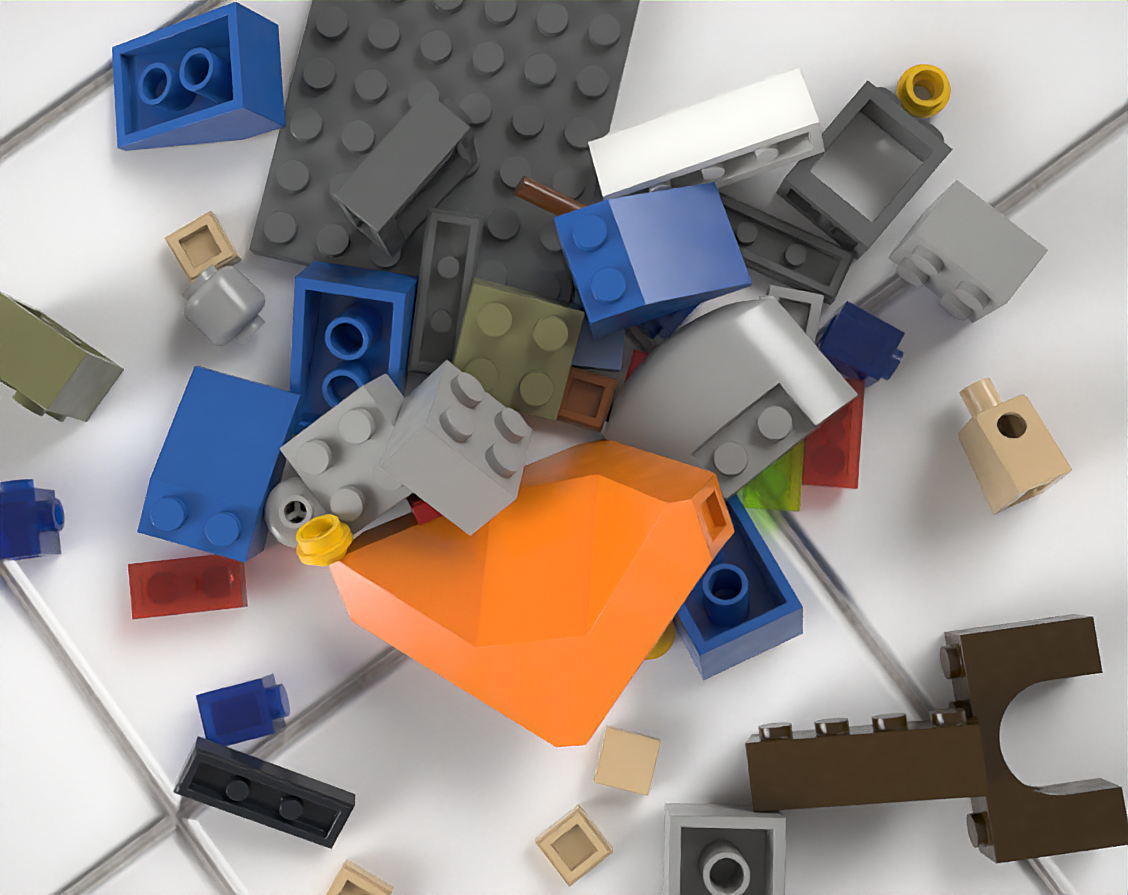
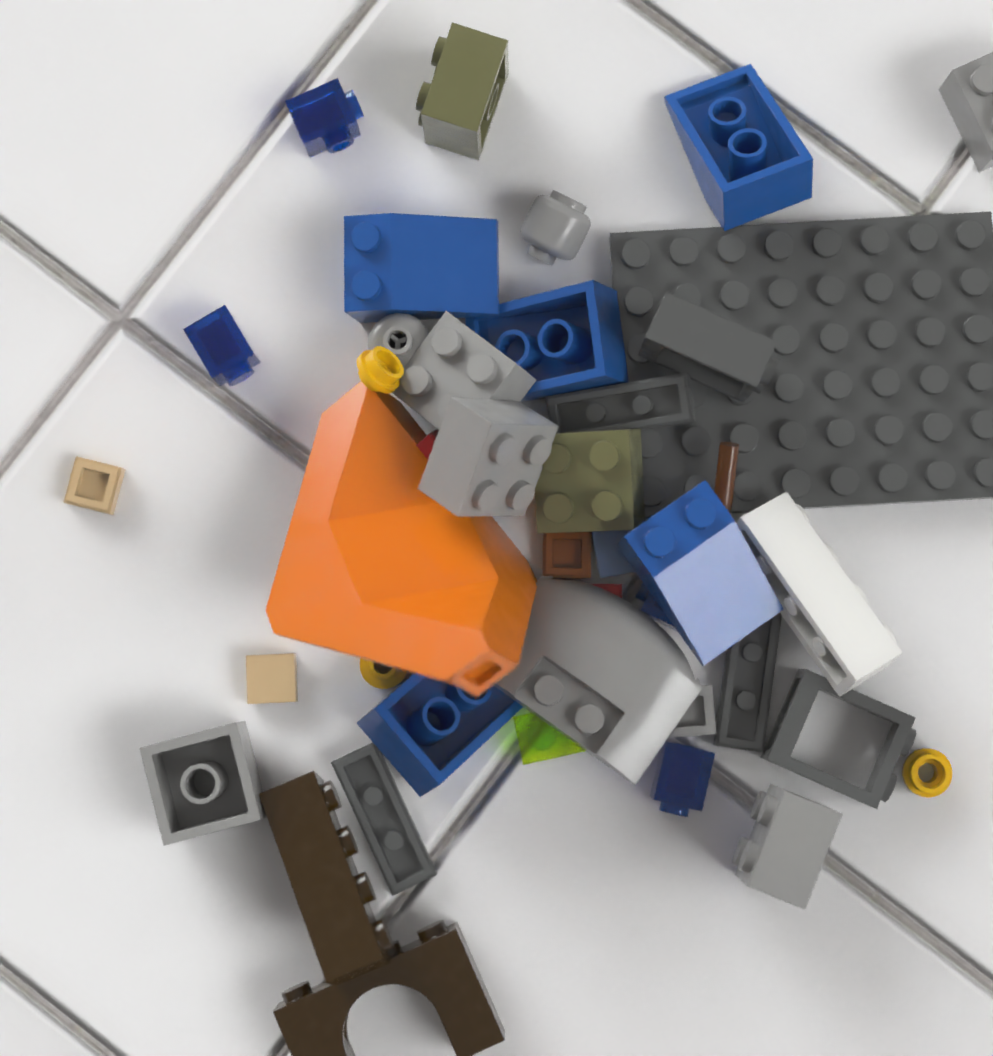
camera: 80 degrees right, 0 degrees up
clear red plate [128,554,248,619] -> none
tan tile [165,211,242,284] -> none
black tile [173,736,356,849] -> none
tan tile [535,804,613,887] -> none
clear red plate [799,378,865,490] -> none
tan torso [958,377,1072,514] -> none
none -> dark grey tile [331,742,437,896]

